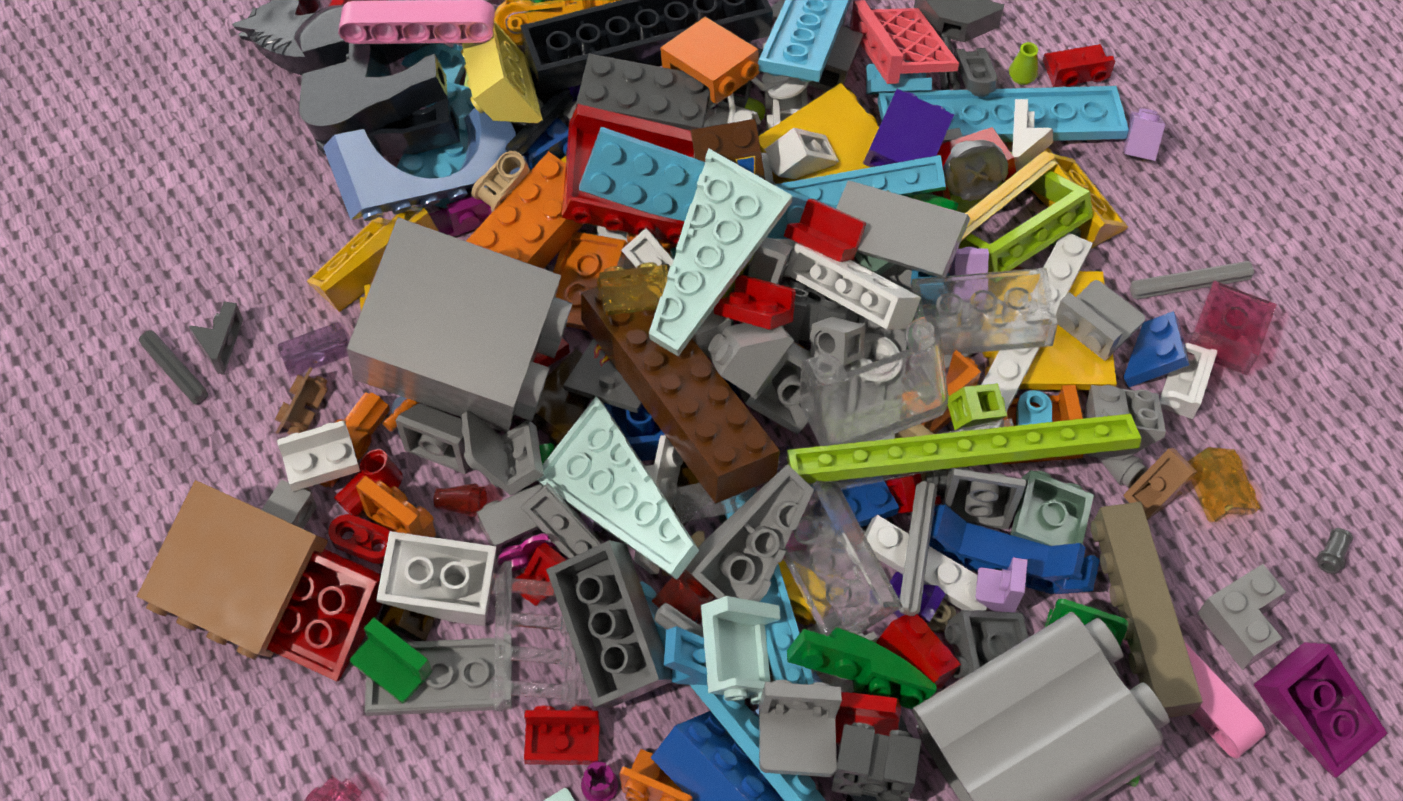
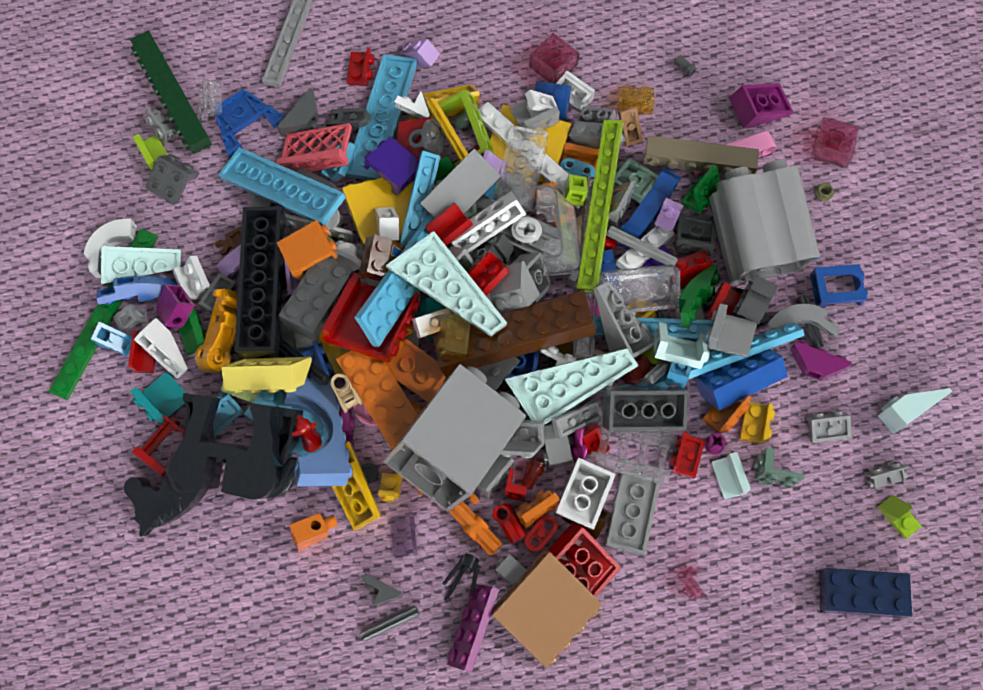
camera: 70 degrees left, 10 degrees up
medium nougat hinge [275,367,328,435] -> none
white bracket [277,421,360,492] -> none
bright pink beam [338,0,495,44] -> none
green panel [350,617,432,704] -> none
light grey brick [810,316,865,366] -> none
lime cone [1009,42,1038,85] -> none
light grey axle [1130,261,1254,299] -> none
light grey brick [1197,564,1286,670] -> none
none -> orange torso [289,513,338,552]
none -> red animal [292,415,322,452]
none -> black plant [442,553,481,601]
none -> magenta plate [447,584,499,673]
none -> red panel [505,467,527,502]
none -> white slope [525,90,557,118]

